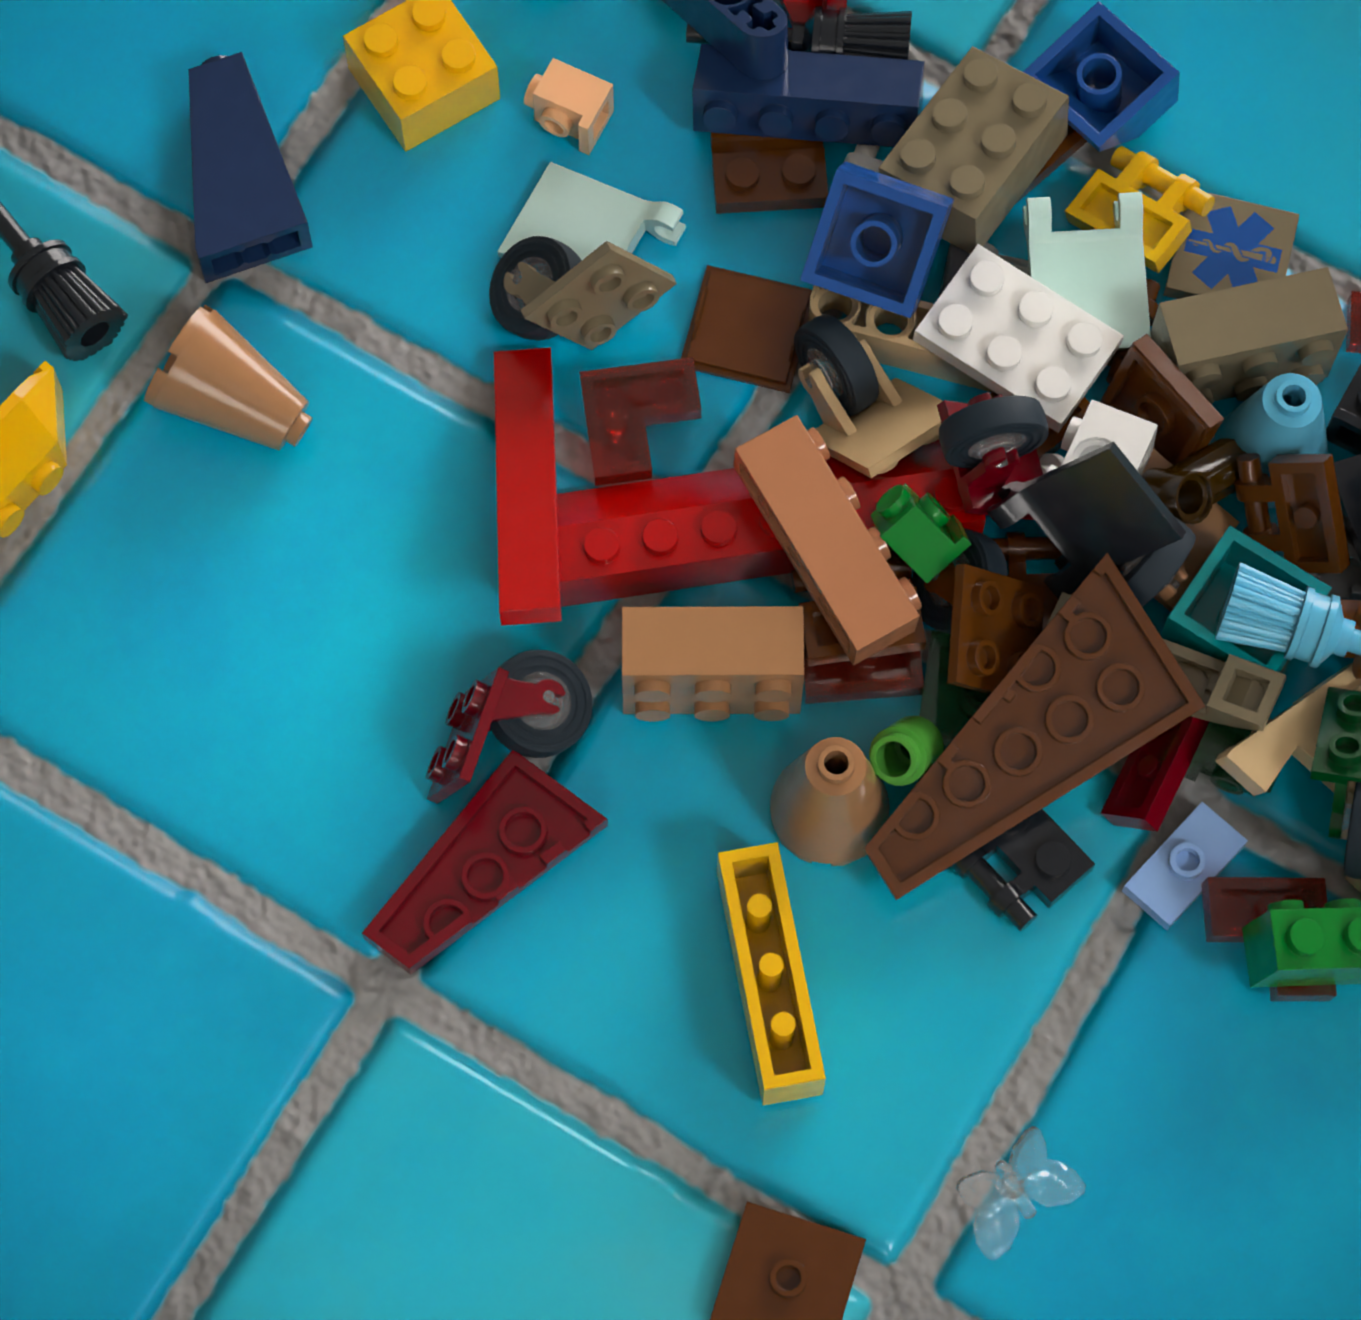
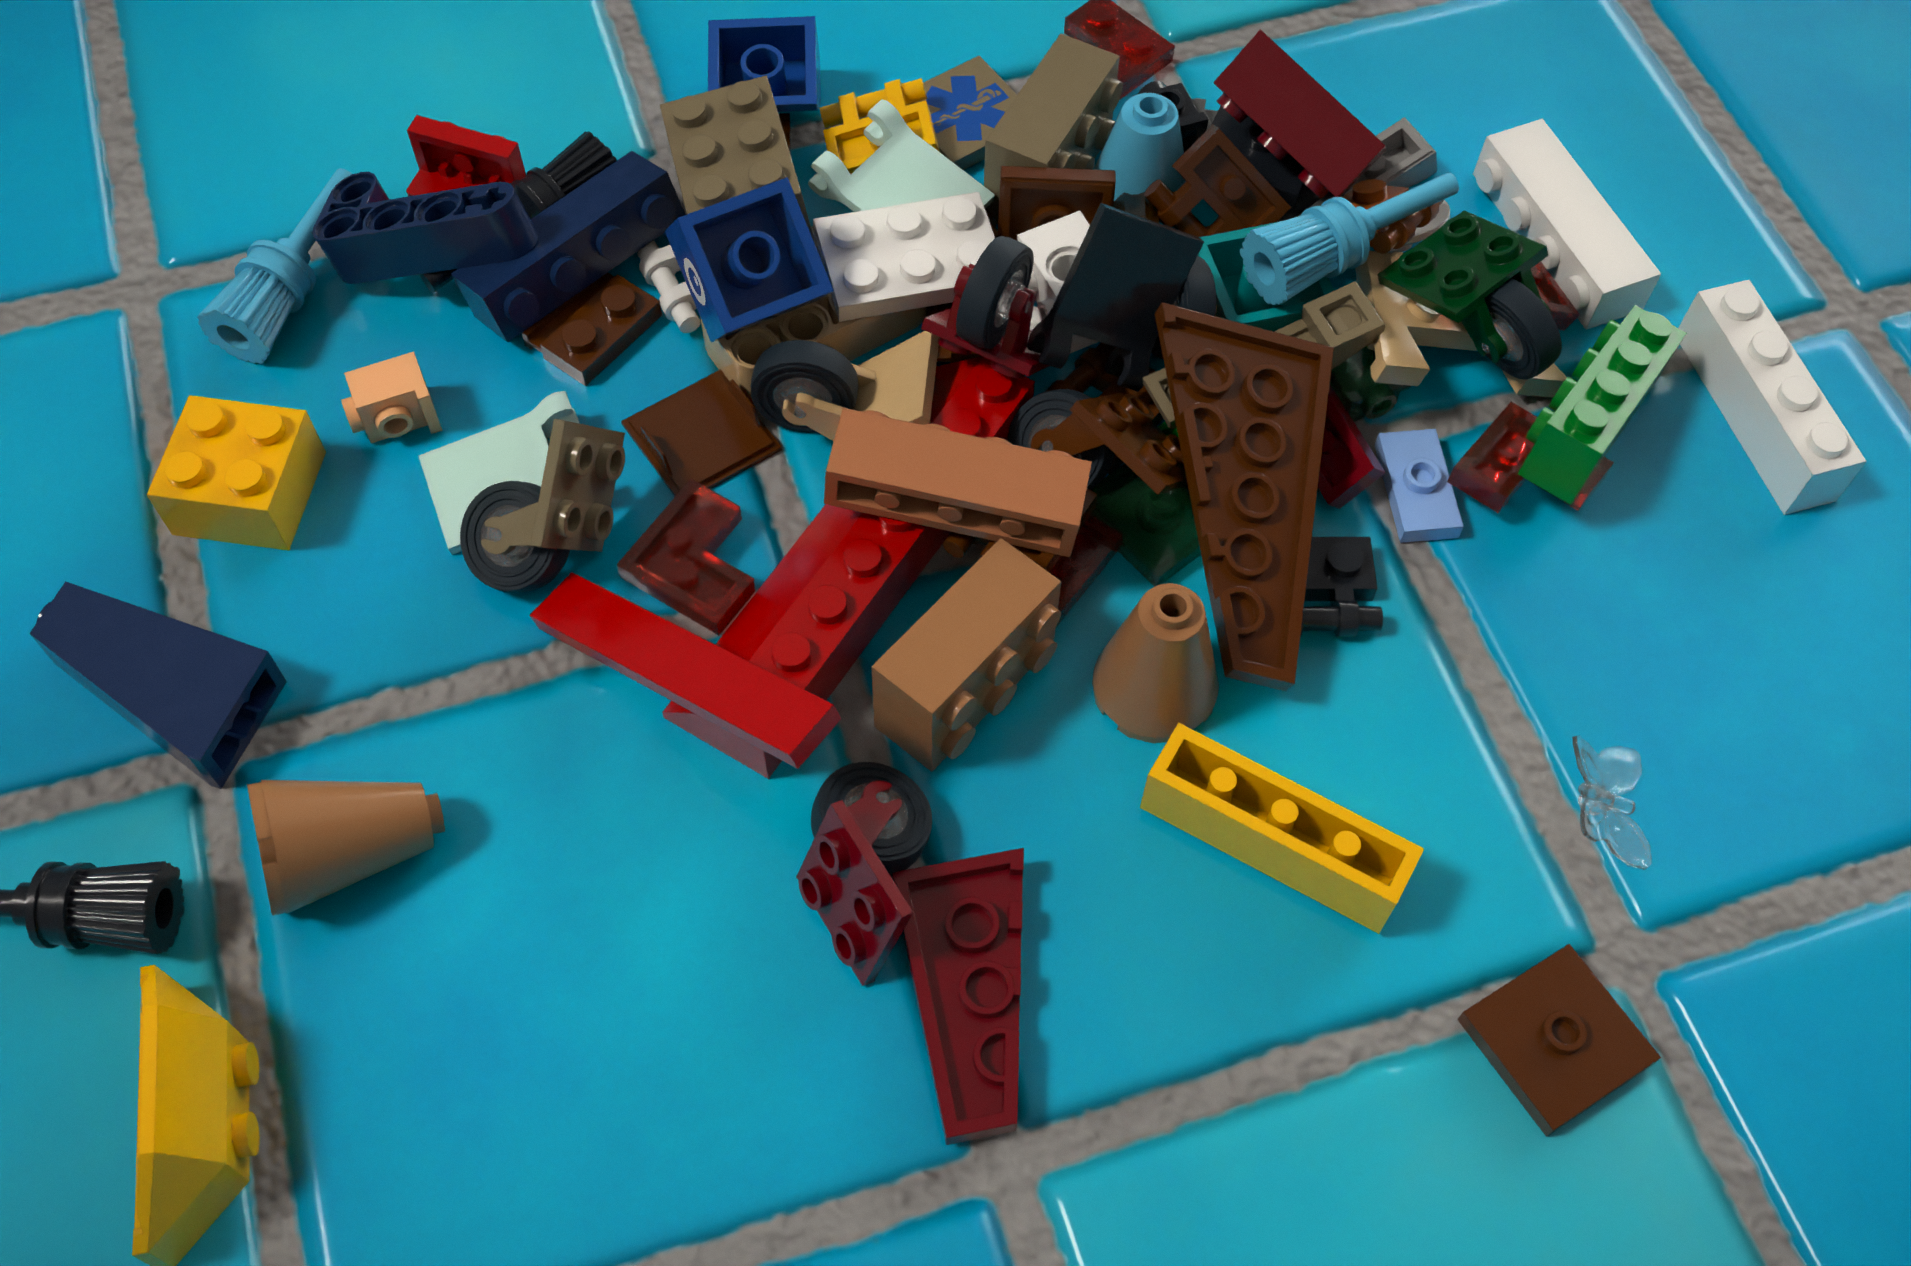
camera: 50 degrees left, 10 degrees down
bright green brick [869,715,944,786] -> none
green brick [871,483,971,583] -> none

